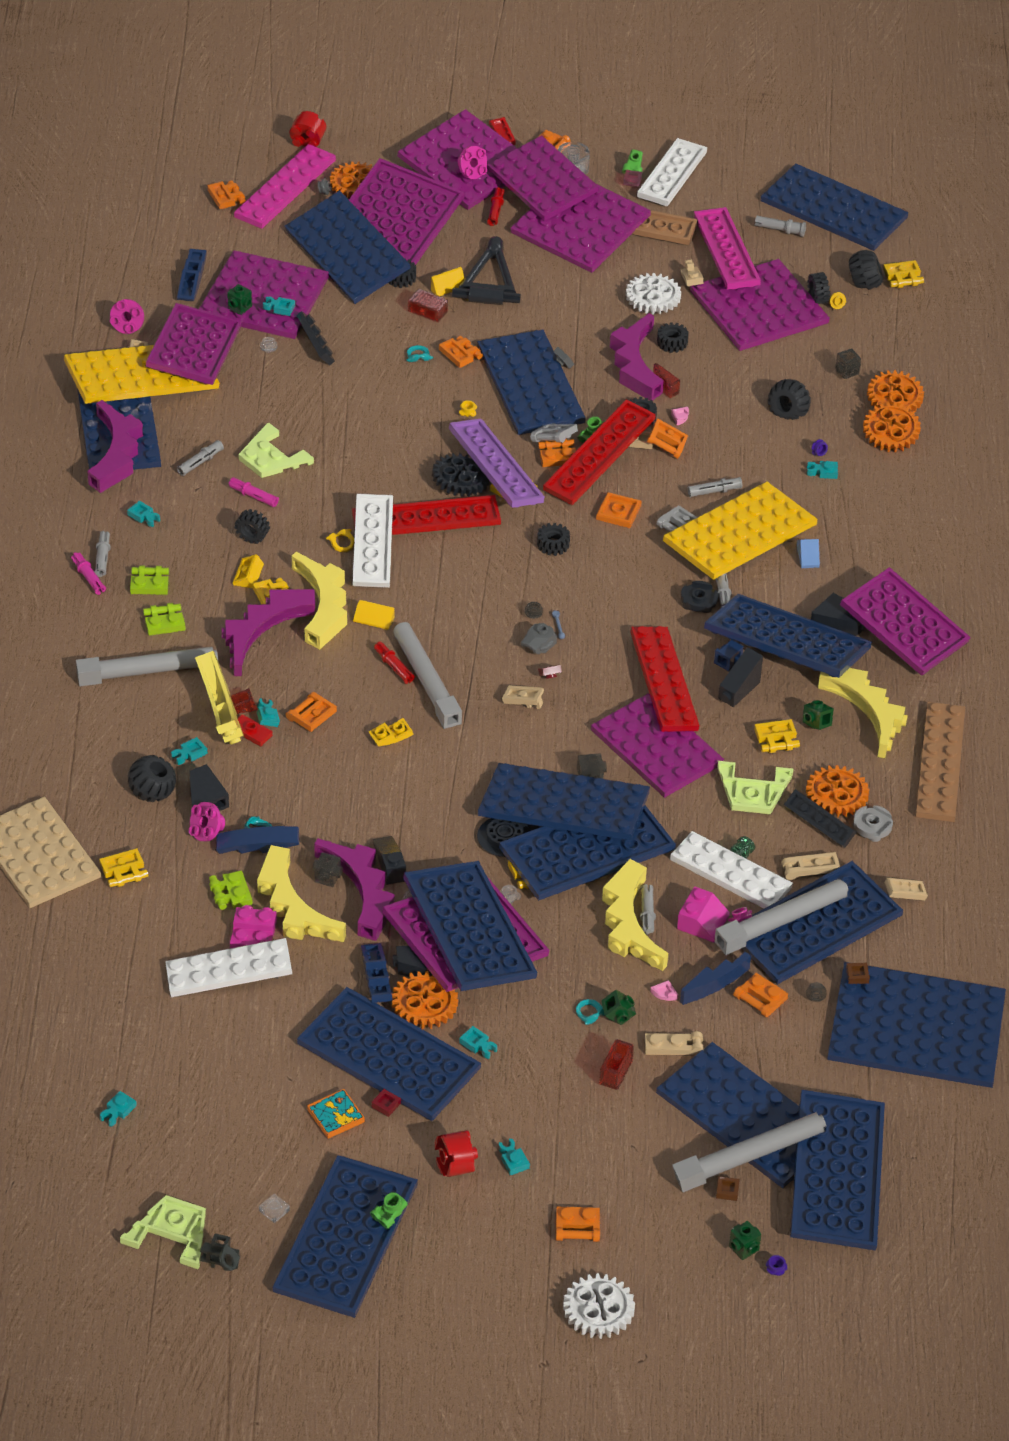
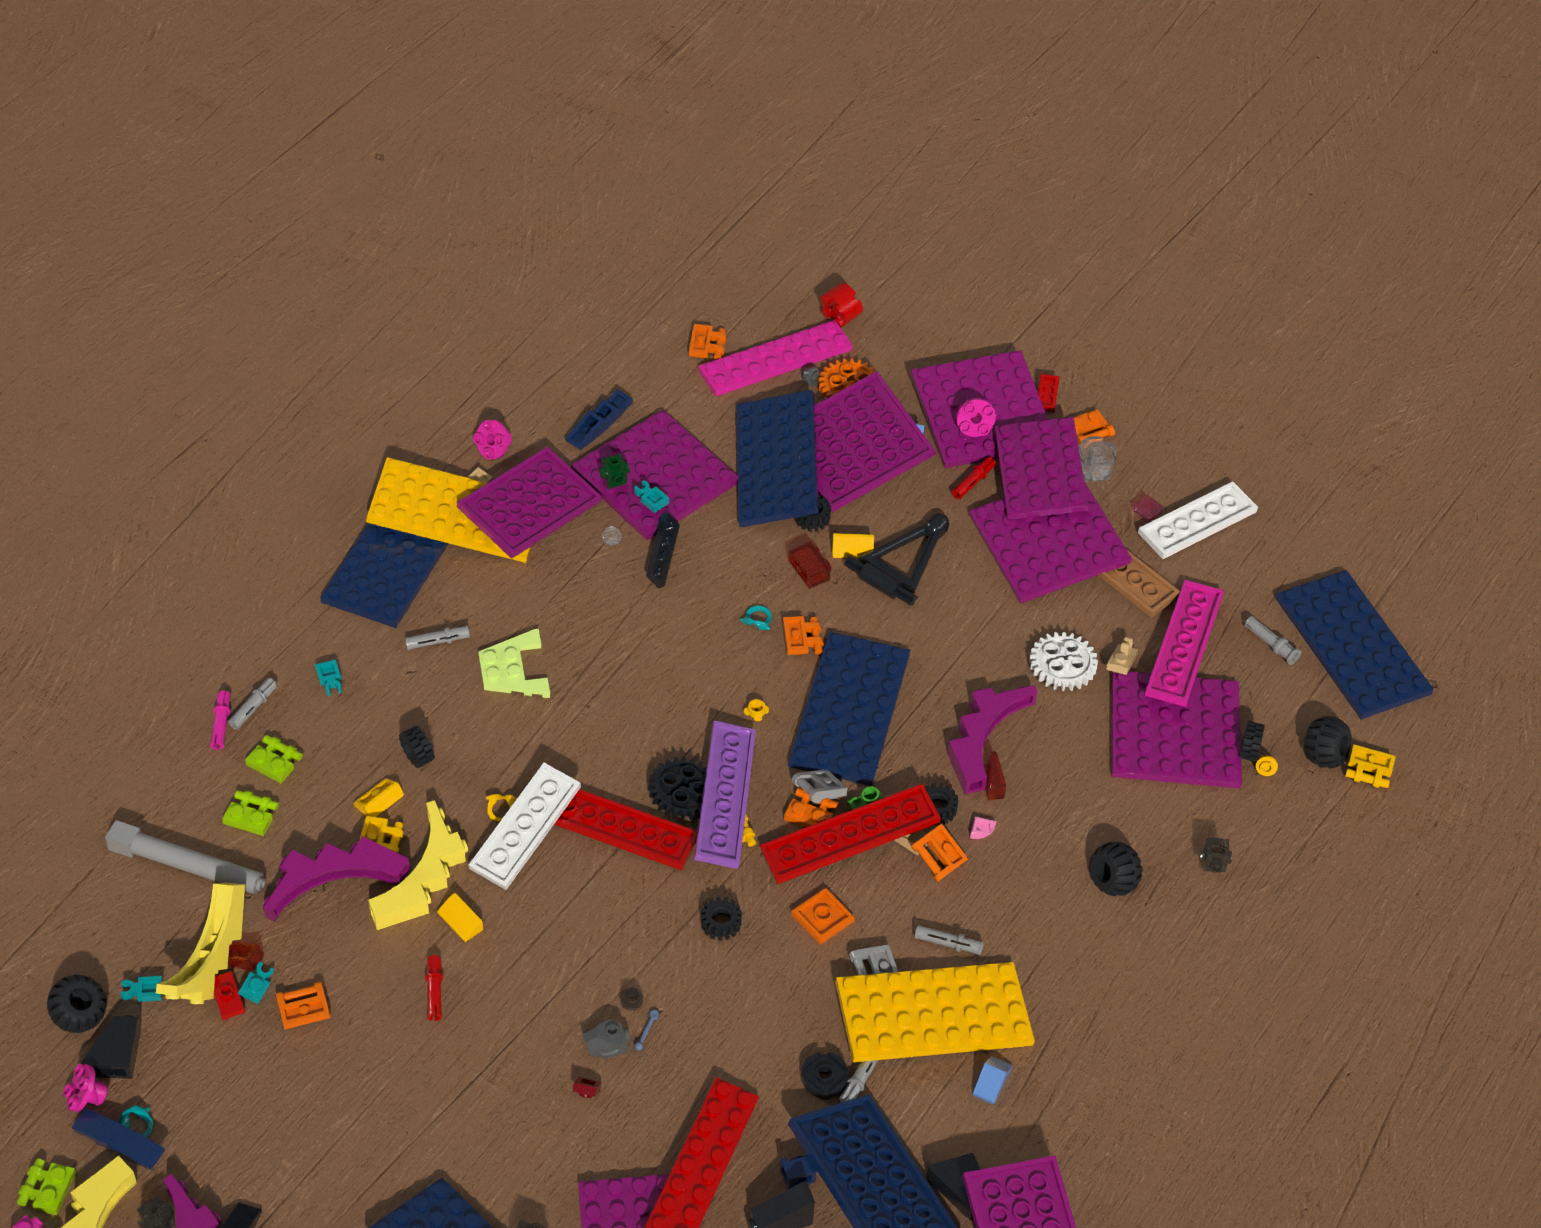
camera: 30 degrees right, 5 degrees up
magenta arch [88,400,143,493] -> none
dark pink axle [229,477,279,507] -> none
yellow slope [369,718,414,746] -> none
light grey brick [393,622,462,729] -> none
tan plate [502,685,544,709] -> none
dark grey plate [553,347,574,369] -> none
bright green plate [622,149,643,177] -> none
black tyre [657,322,689,353] -> none
teal plate [807,461,838,479] -> none
dark purple plate [811,439,828,456] -> none
orange gear [863,402,921,453] -> none
orange gear [867,370,924,412] -> none

